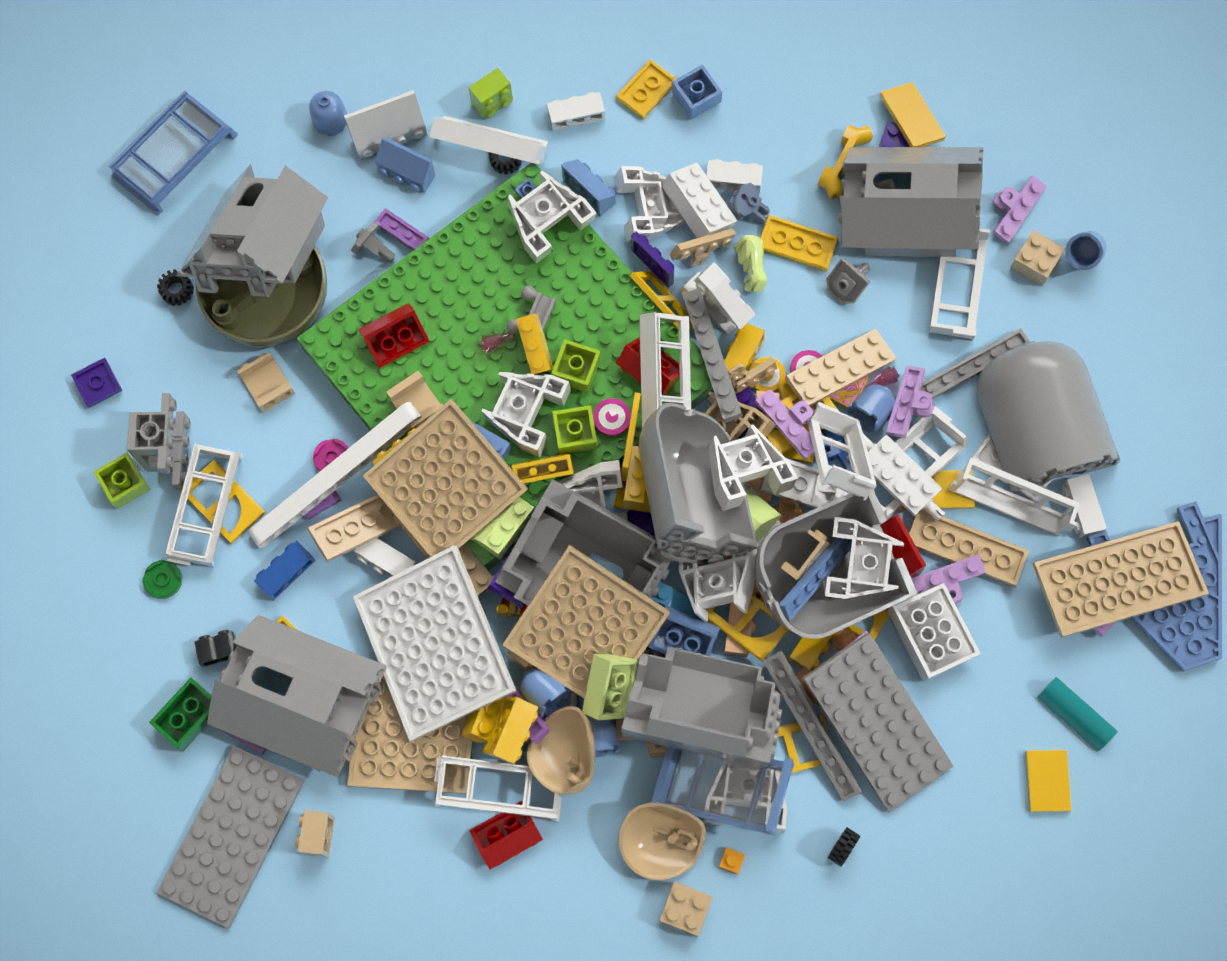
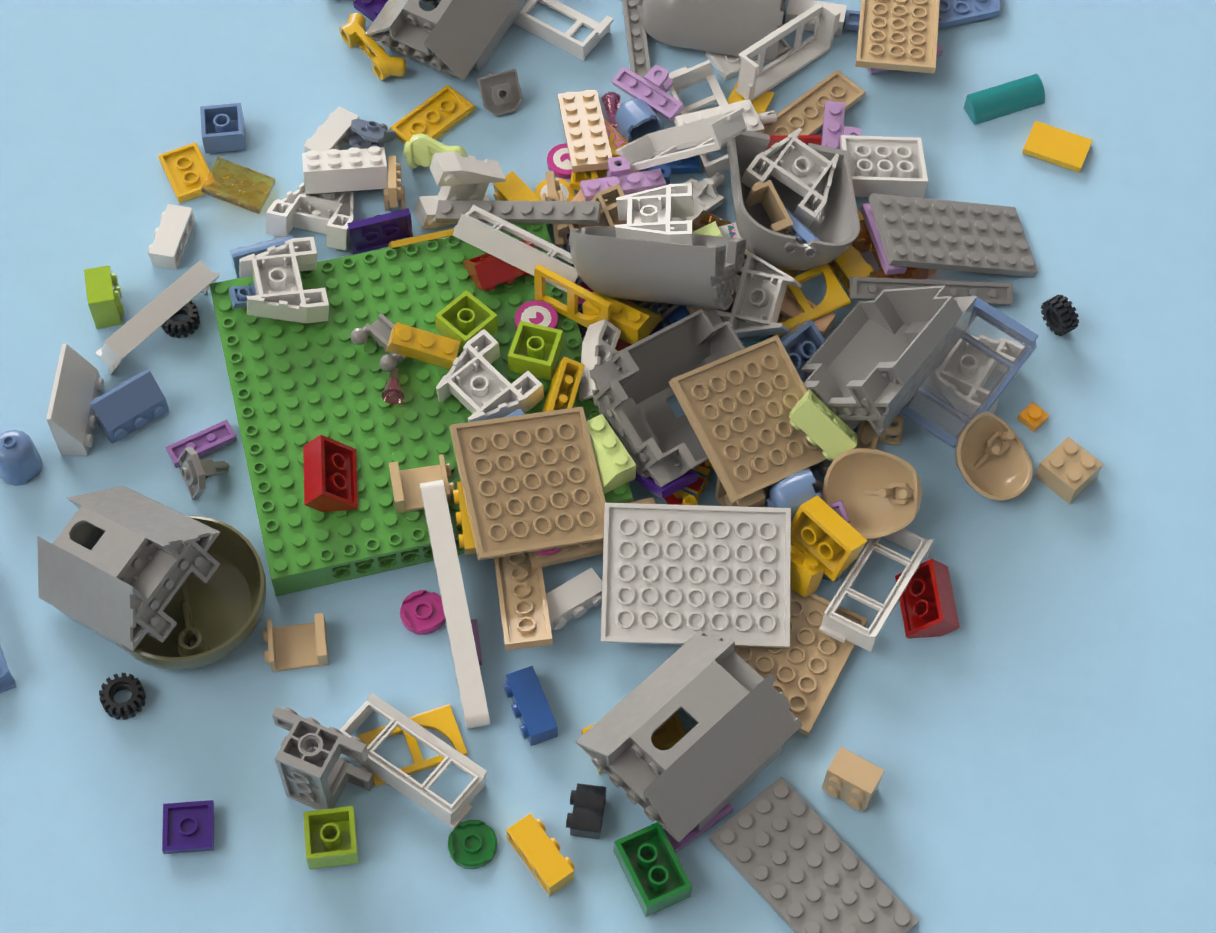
camera: 70 degrees left, 15 degrees down
none -> clear yellow plate [201,157,275,214]
none -> yellow brick [506,813,575,896]

